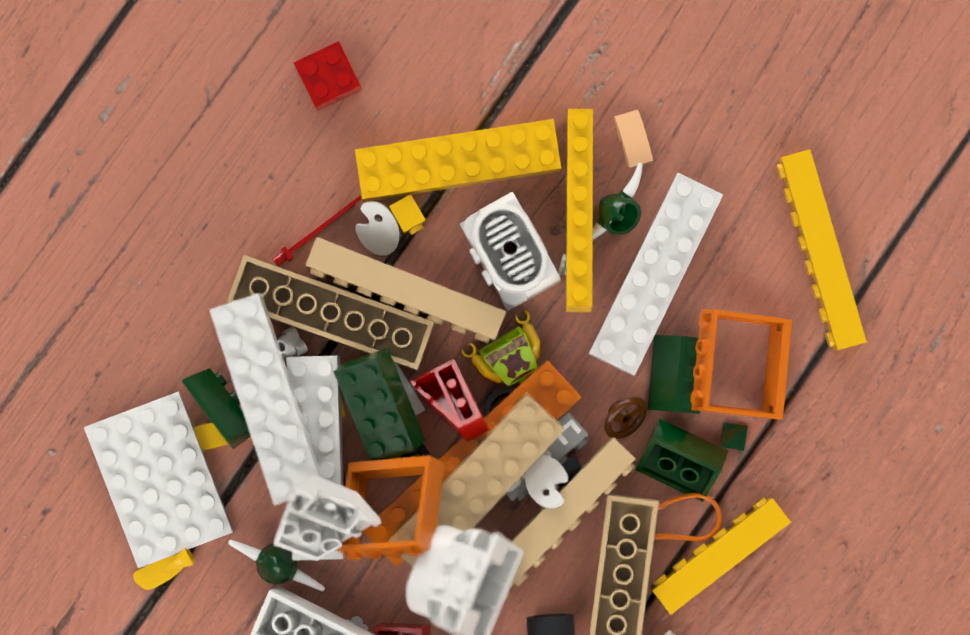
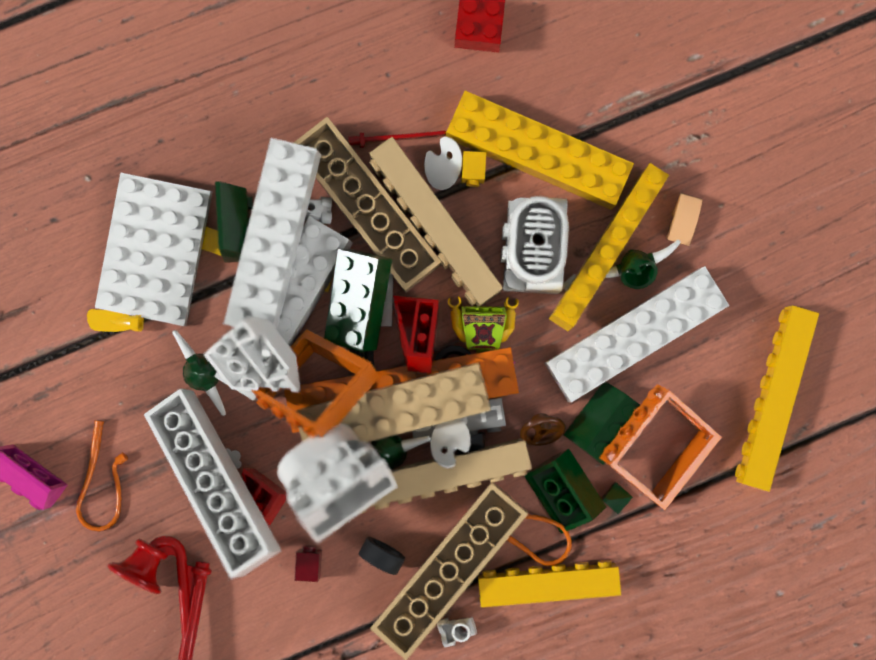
camera: 30 degrees right, 0 degrees up
none -> dark green helmet [371,434,430,470]

